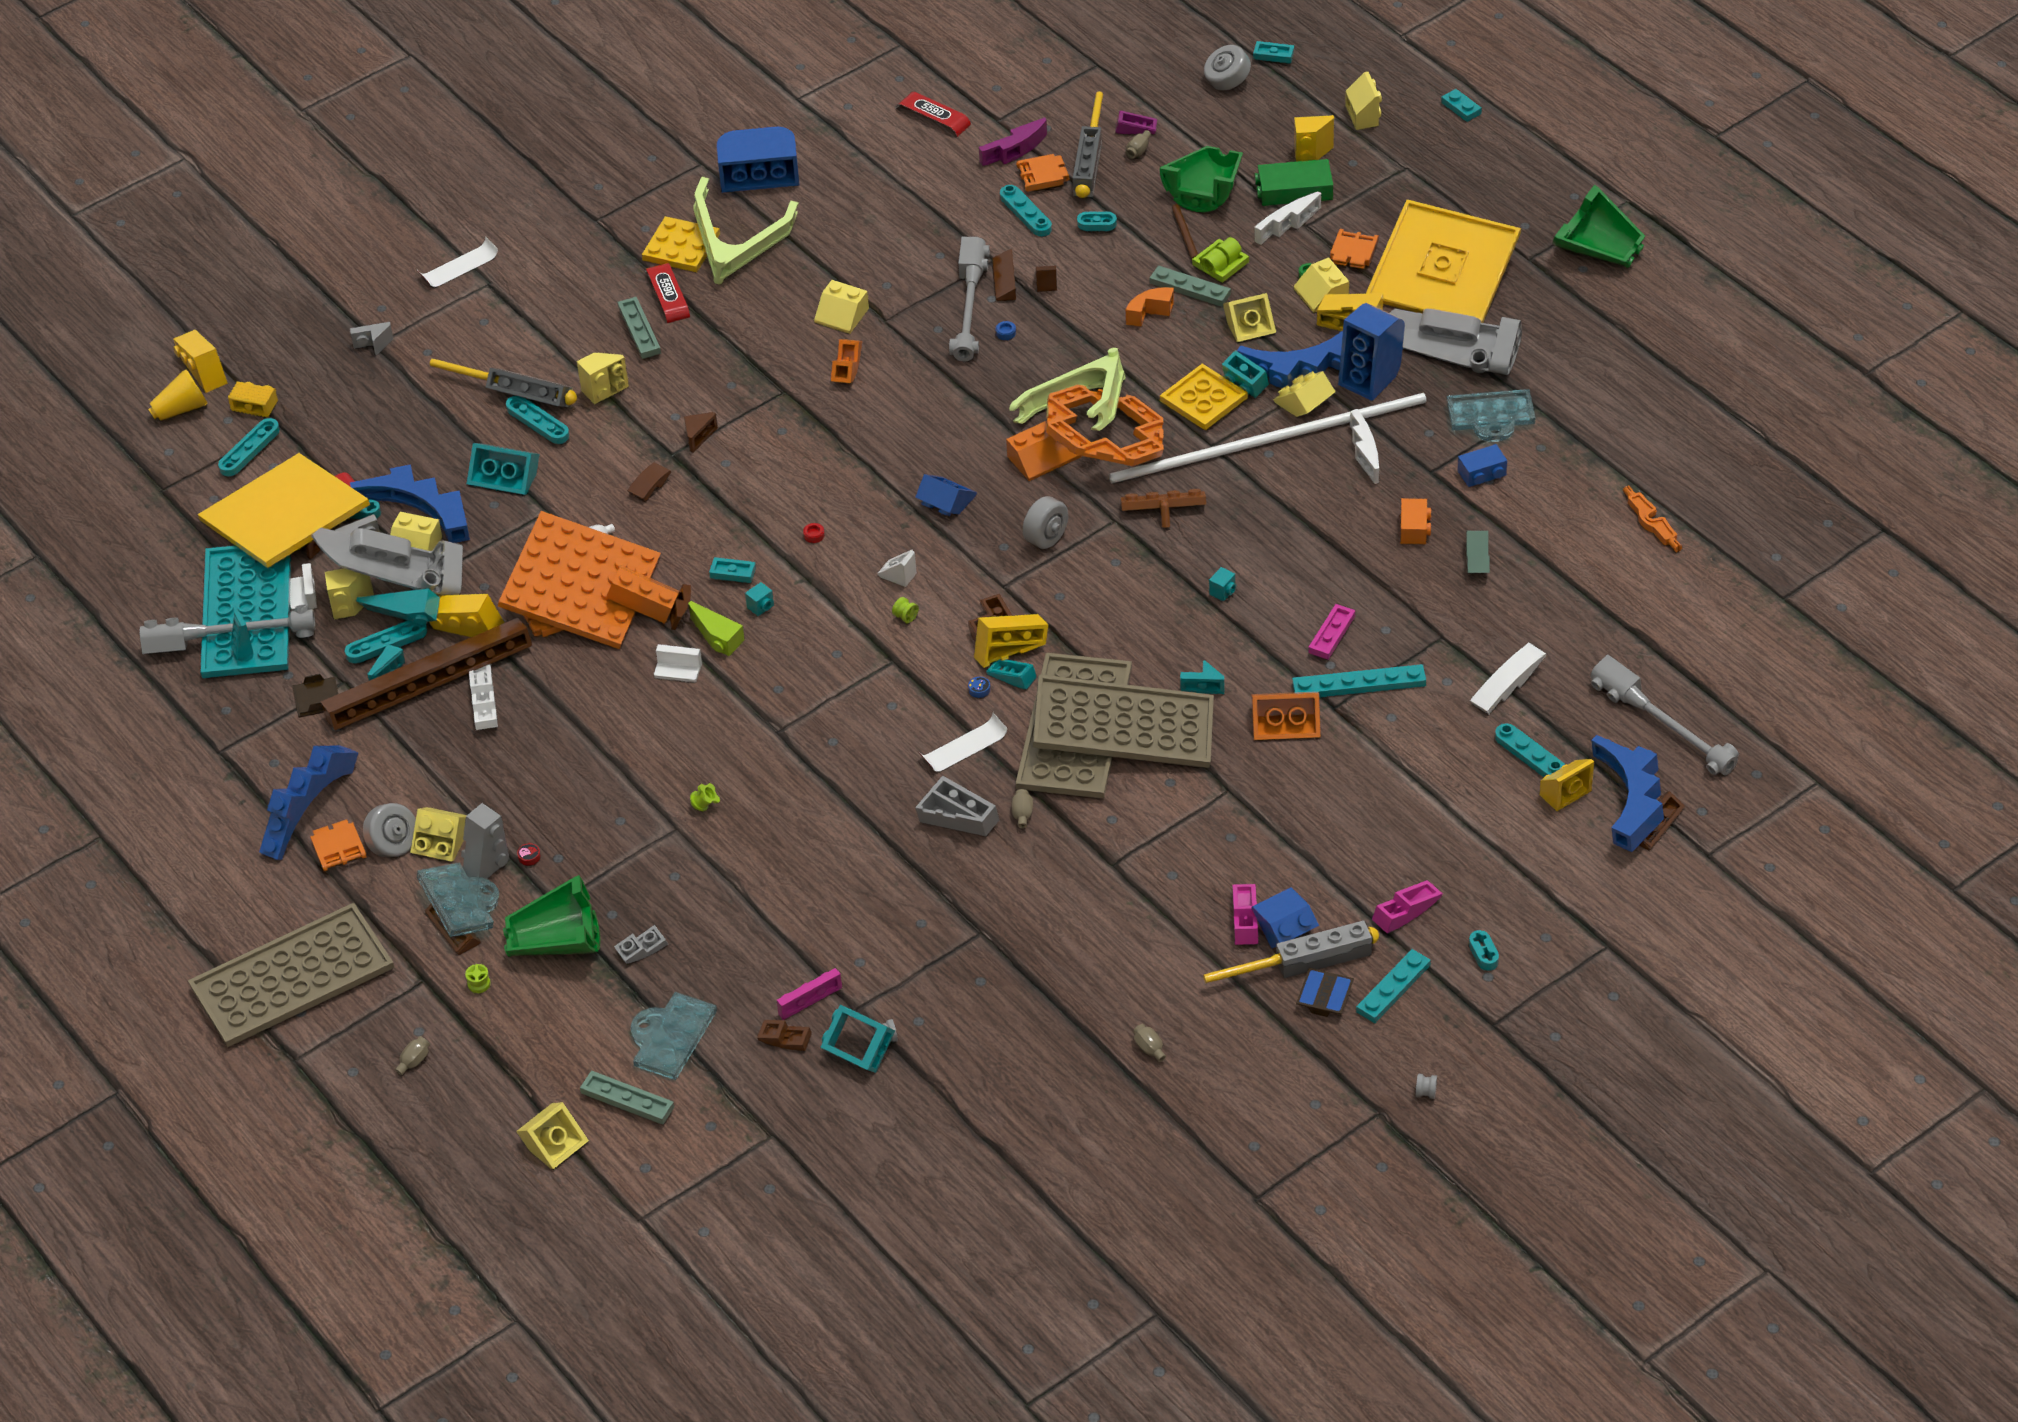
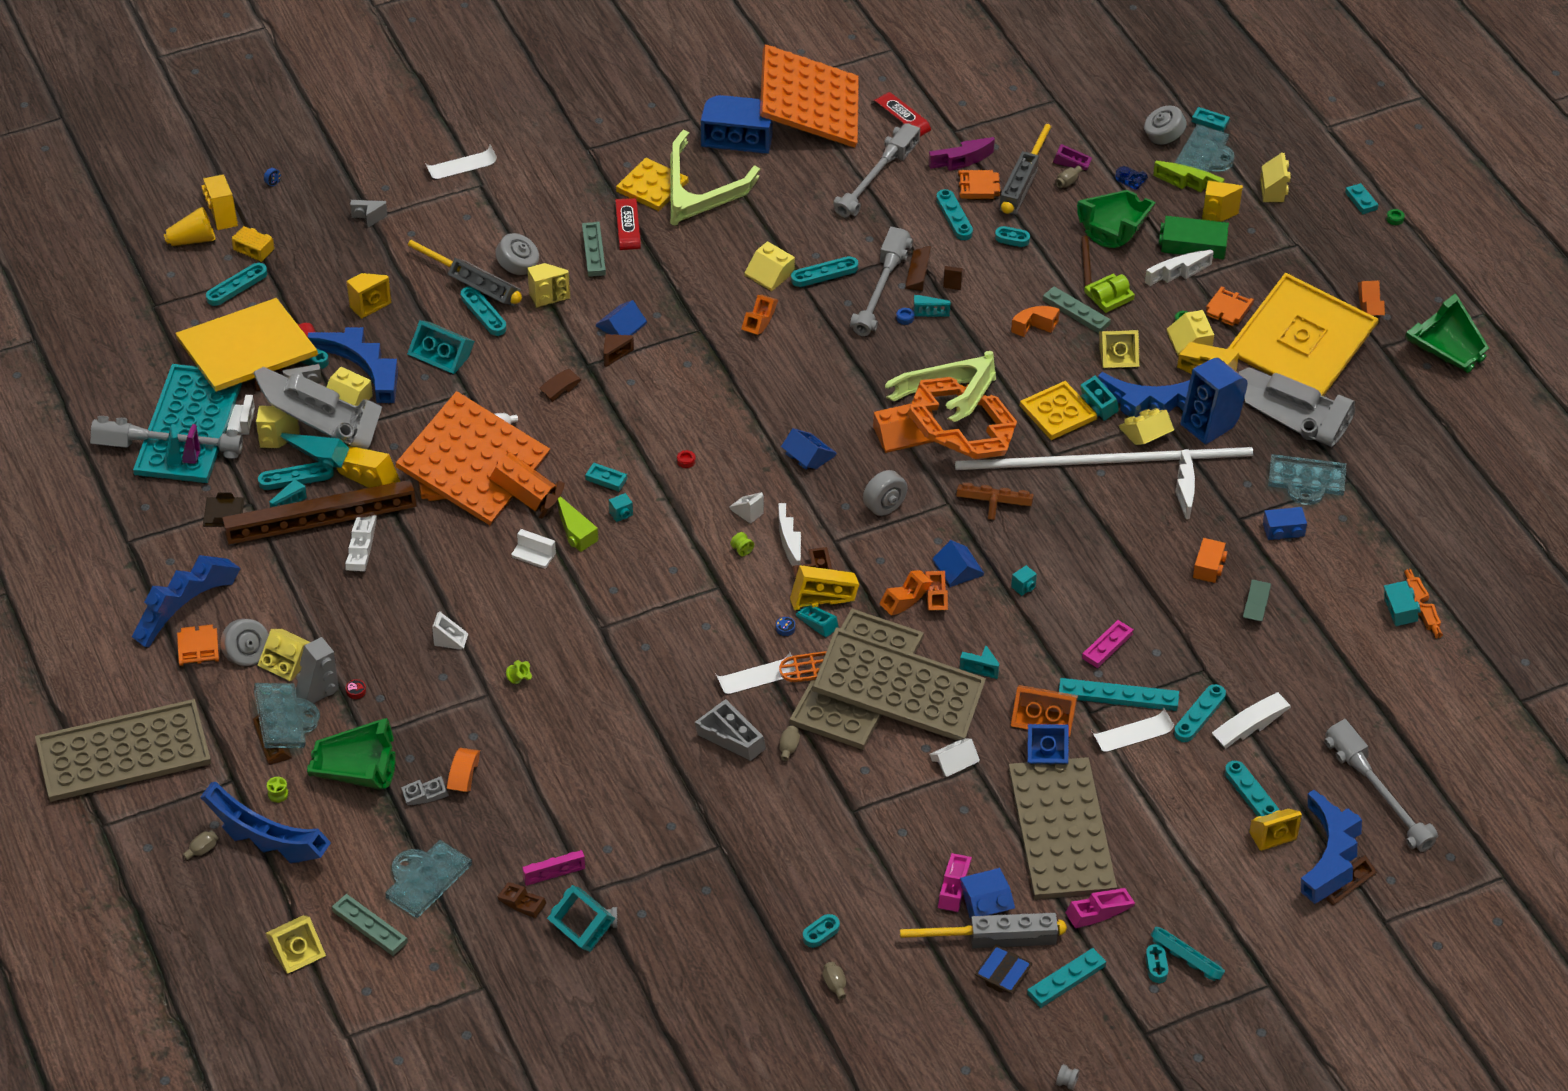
camera: 10 degrees right, 0 degrees up
none -> magenta slope [182,424,201,464]
none -> blue arch [200,781,331,864]
none -> blue tile [264,168,281,186]
none -> yellow slope [347,273,391,319]
none -> white slope [432,612,468,650]
none -> orange brick [447,748,480,792]
none -> light grey wheel [495,233,539,275]
none -> blue slope [596,300,647,336]
none -> orange plate [760,44,859,148]
none -> white slope [778,503,801,567]
none -> orange window [779,651,827,682]
none -> teal plate [791,256,858,287]
none -> teal plate [803,914,840,948]
none -> light grey bar [833,123,920,218]
none -> orange brick [879,570,933,616]
none -> teal slope [913,295,950,317]
none -> orange brick [925,571,948,610]
none -> white panel [929,738,980,777]
none -> blue slope [932,540,984,587]
none -> dark tan plate [1008,757,1117,900]
none -> blue slope [1028,724,1069,764]
none -> white sticker [1091,709,1174,752]
none -> clear blue plate [1115,166,1148,189]
none -> teal plate [1151,927,1225,981]
none -> lime slope [1153,161,1225,192]
none -> teal plate [1174,684,1226,742]
none -> clear light blue plate [1175,124,1235,172]
none -> orange brick [1358,281,1385,315]
none -> teal brick [1384,581,1421,626]
none -> green tile [1386,209,1405,225]

